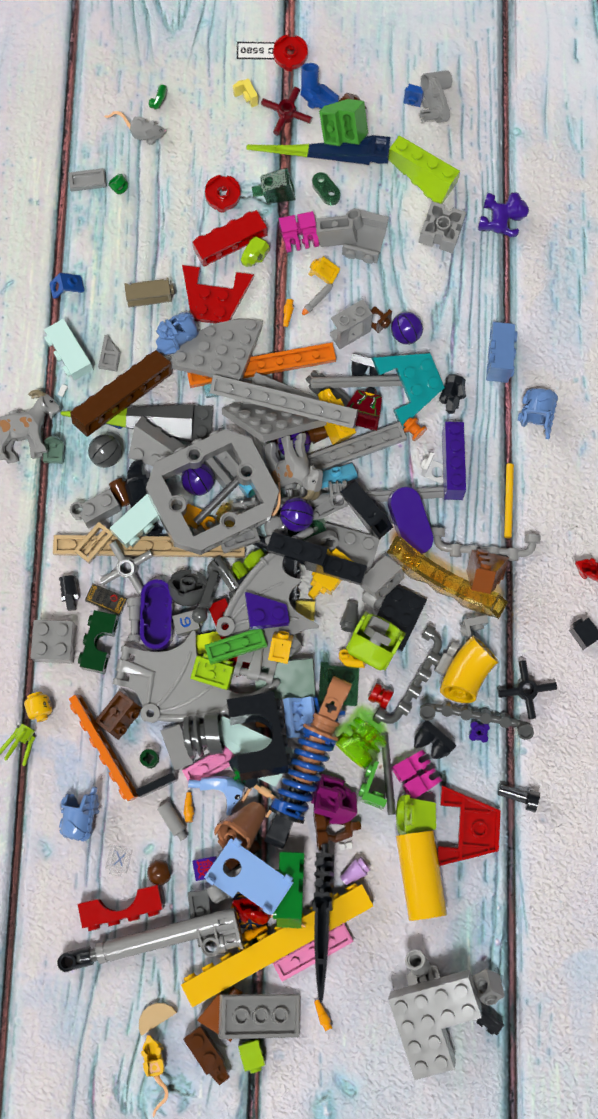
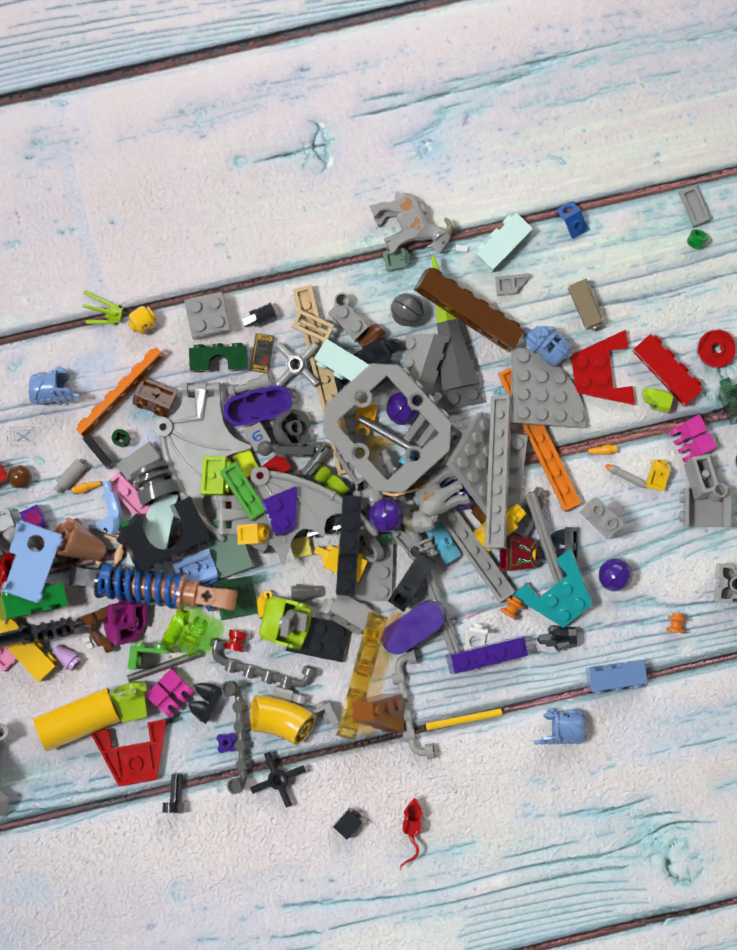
camera: 70 degrees right, 10 degrees up
reddish brown bracket [370,306,392,334] -> none
none -> orange wheel [666,612,687,634]

